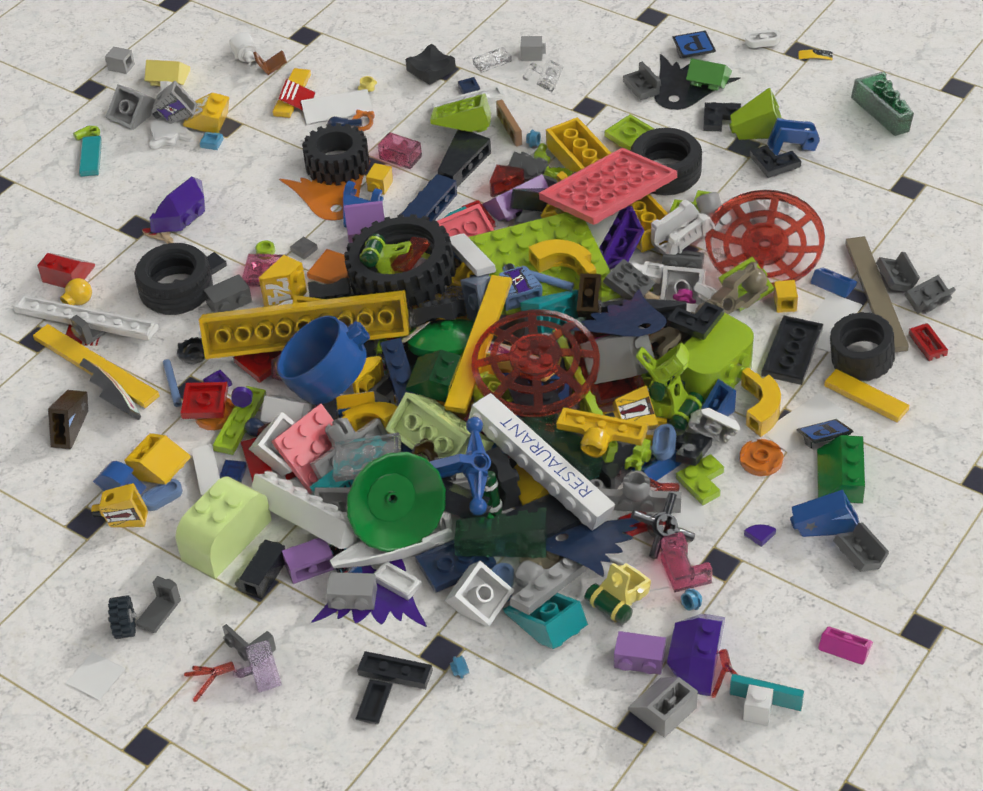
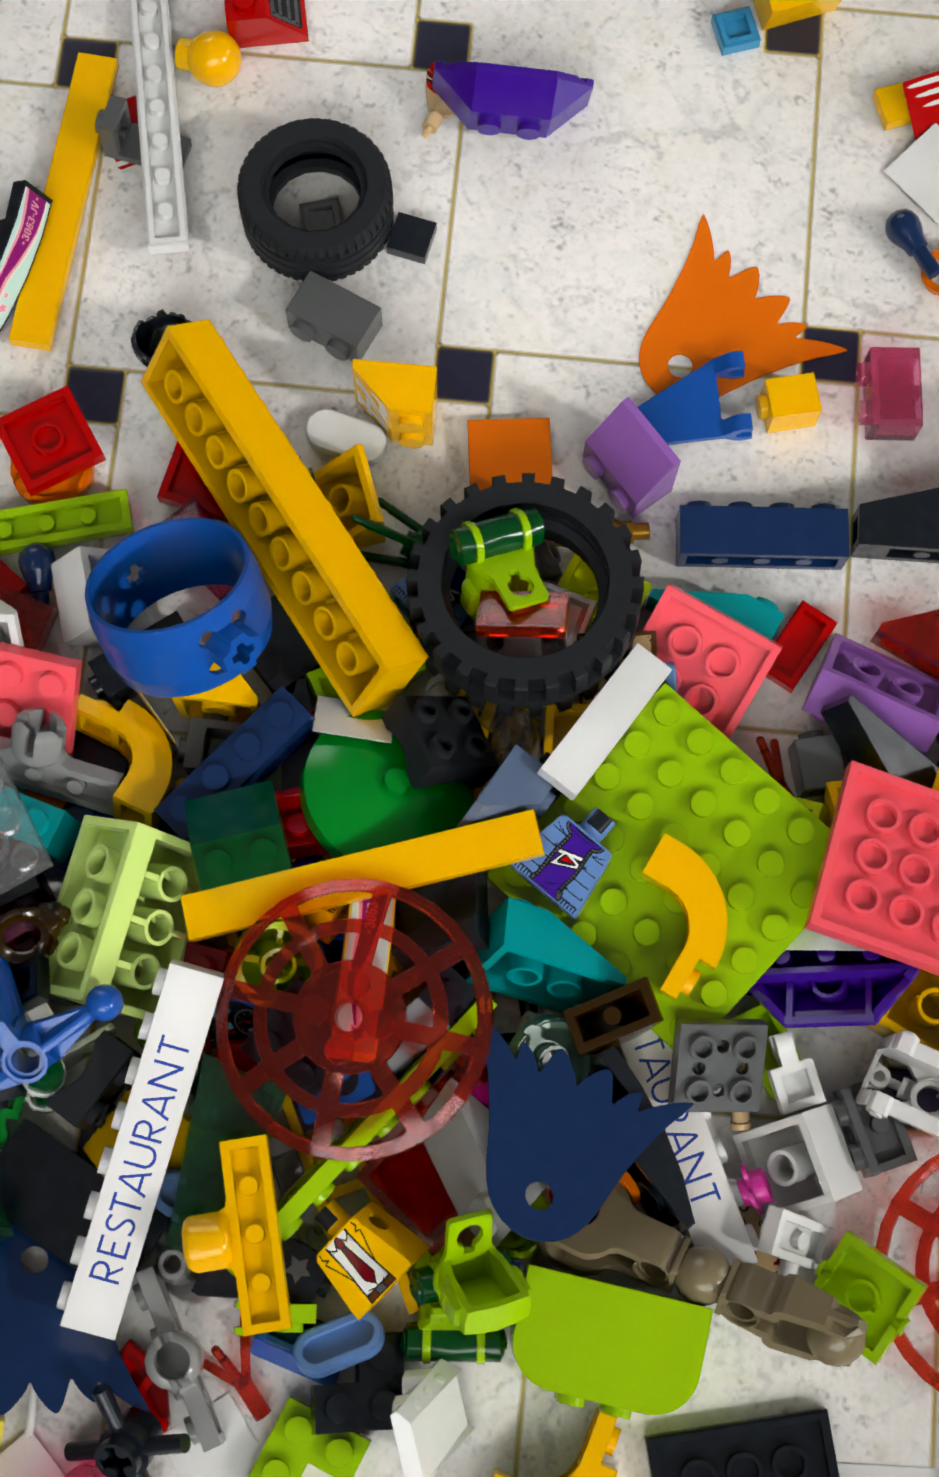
camera: 55 degrees right, 30 degrees up
medium blue piece [163,359,182,407] -> none
dark purple tile [203,370,232,387] -> none
dark purple tile [231,387,253,407] -> none
clear pink plate [242,254,287,287] -> none
lime tile [255,240,275,258] -> none
flat silver tile [290,236,318,260] -> none
black tyre [302,123,370,185] -> none
black brick [308,278,351,299] -> none
medium blue piece [516,266,574,291] -> none
black plate [667,302,724,340] -> none
blue slope [701,379,736,417] -> none
yellow brick [773,280,798,313] -> none

